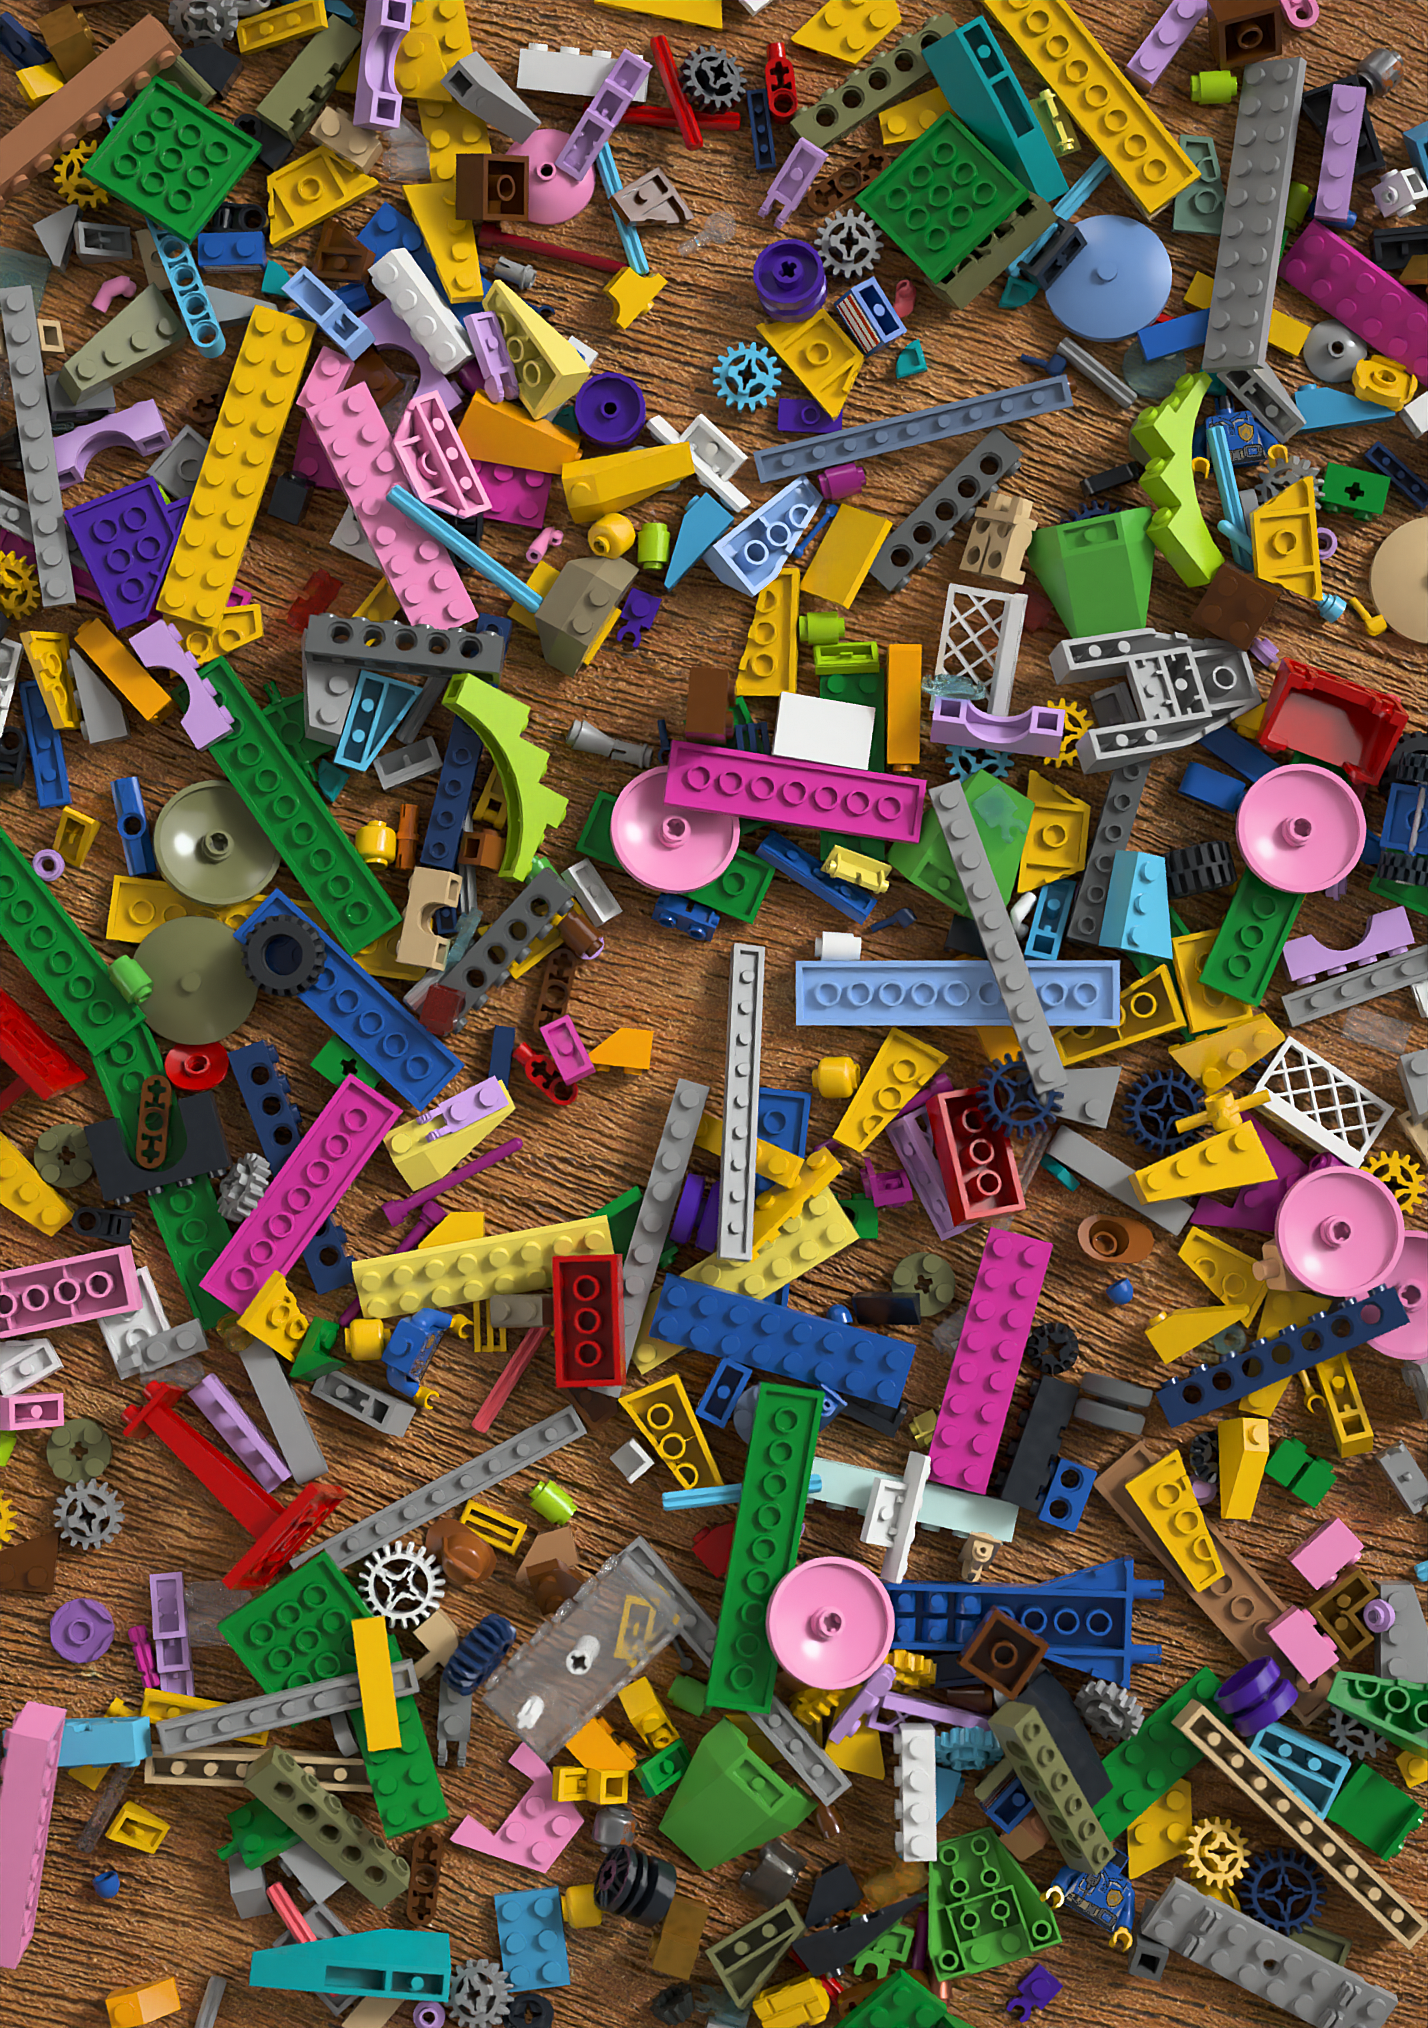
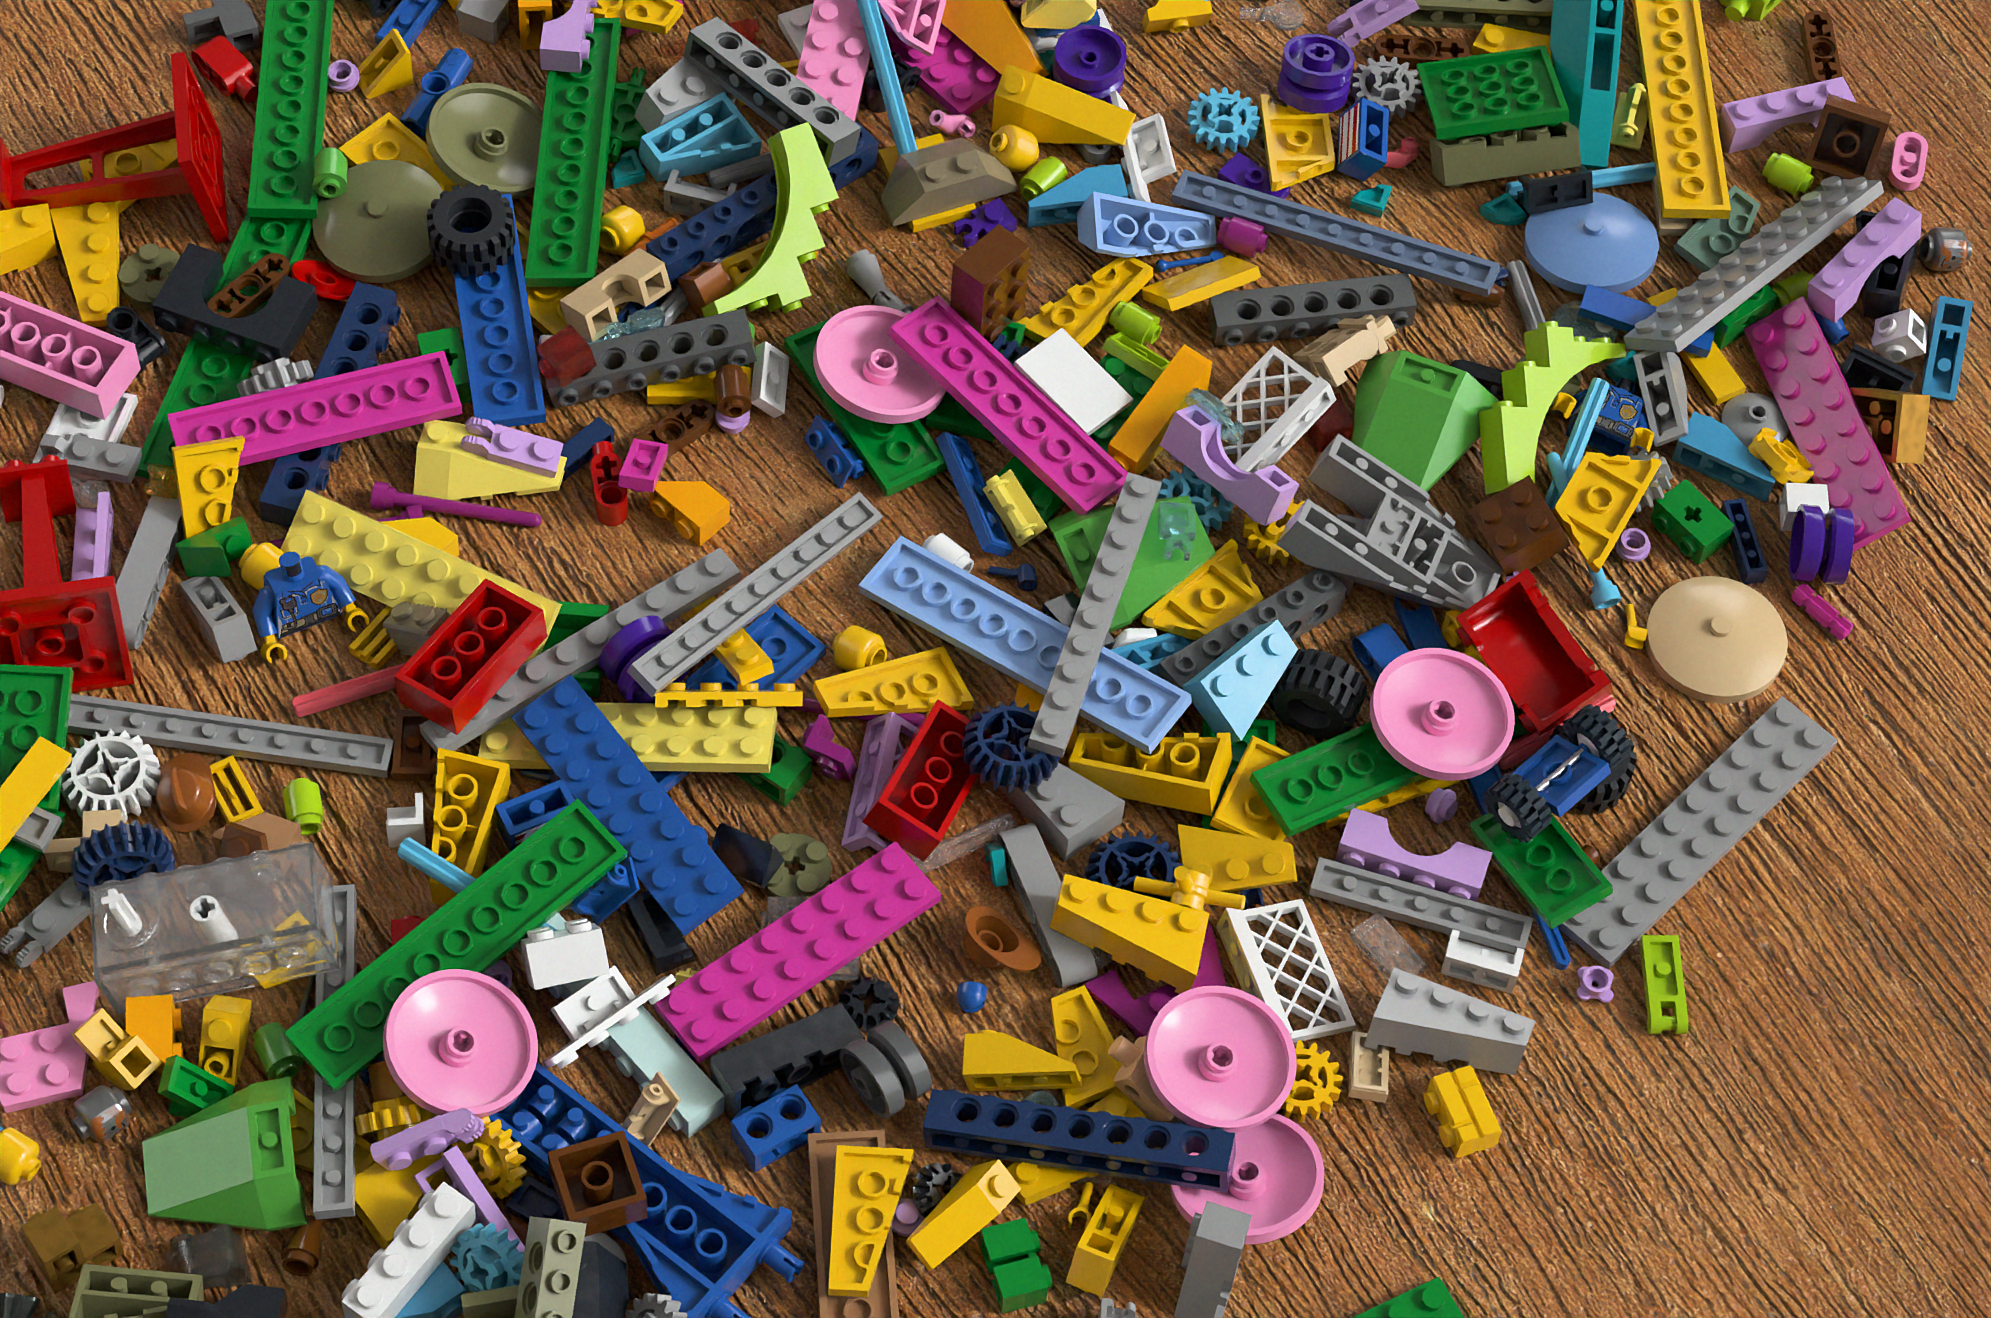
camera: 35 degrees right, 30 degrees down
black wheel [593,1844,677,1928] -> none
none -> white brick [520,918,610,990]

